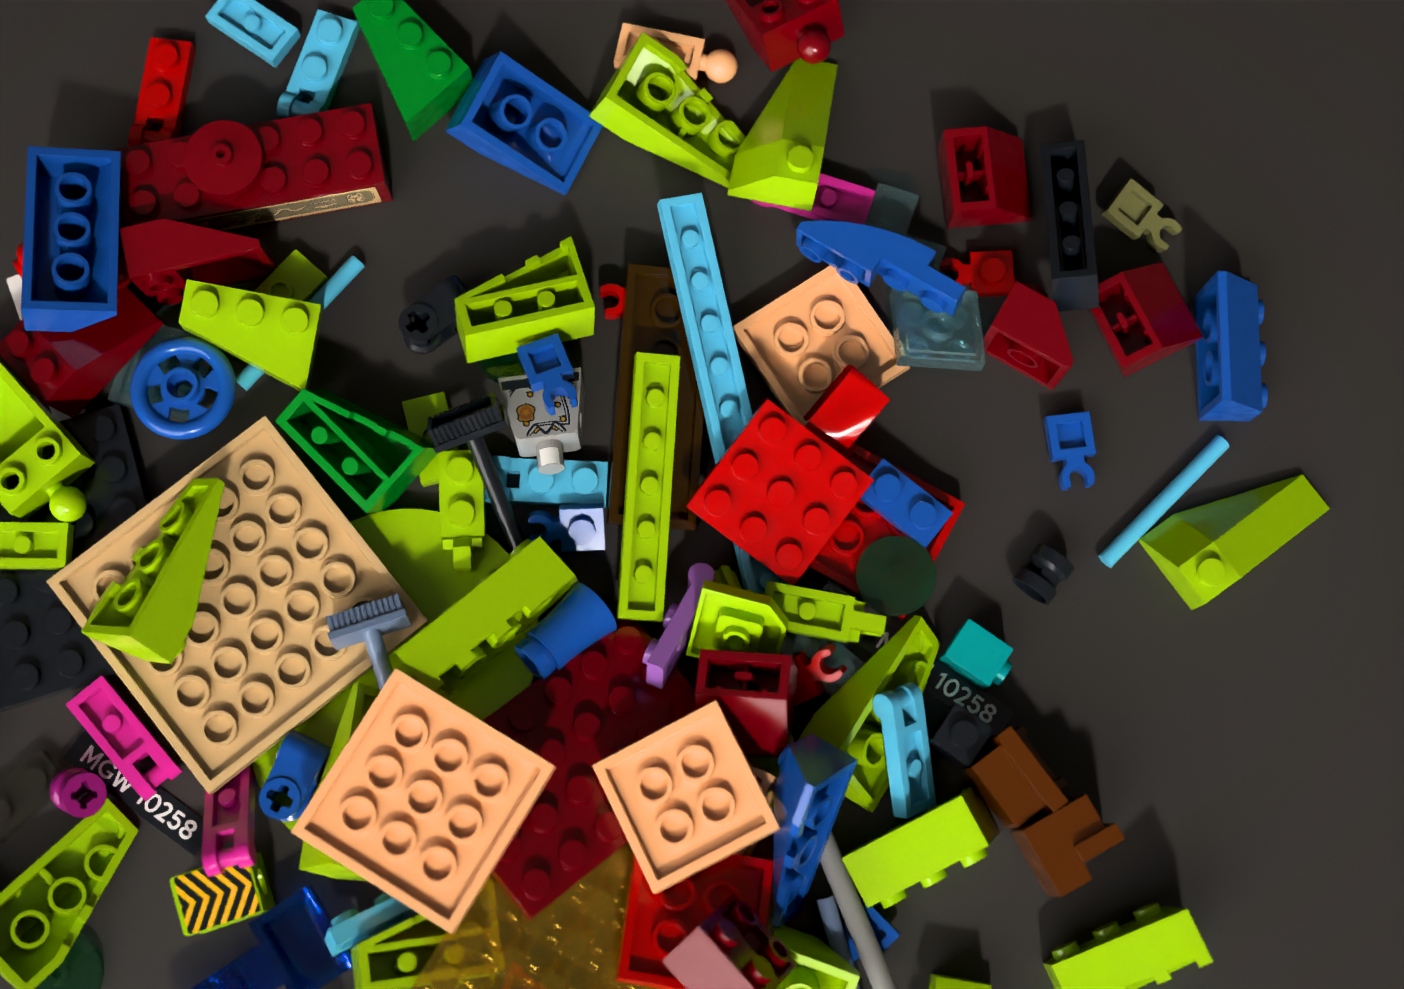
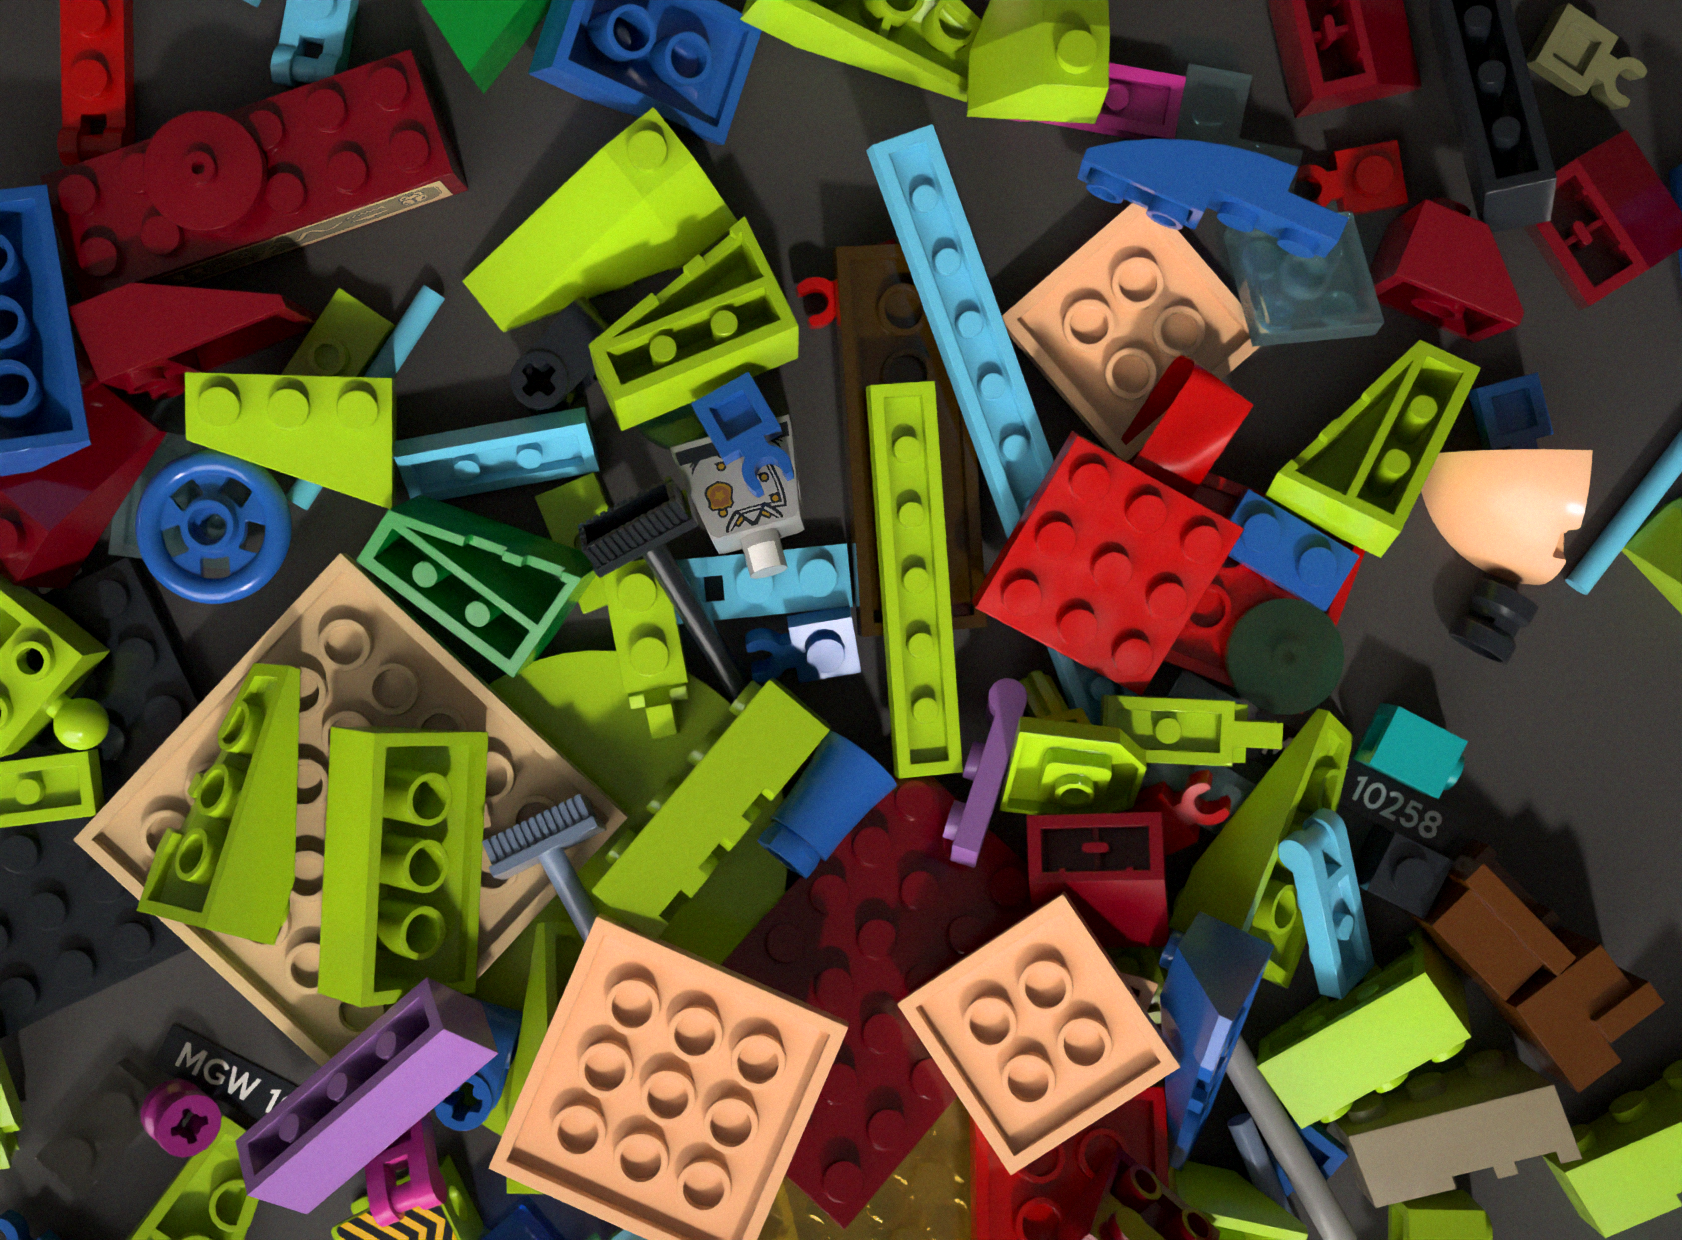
camera: 10 degrees left, 10 degrees up
dark pink plate [65,675,183,801] -> none
none -> medium lavender brick [236,977,498,1214]
none -> lime slope [317,726,489,1008]
none -> medium azure plate [394,407,600,501]
none -> lime wedge [462,107,738,332]
none -> lime wedge [1264,340,1481,558]
none -> dark tan wedge [1333,1049,1582,1208]
none -> light nougat brick [1421,449,1593,585]

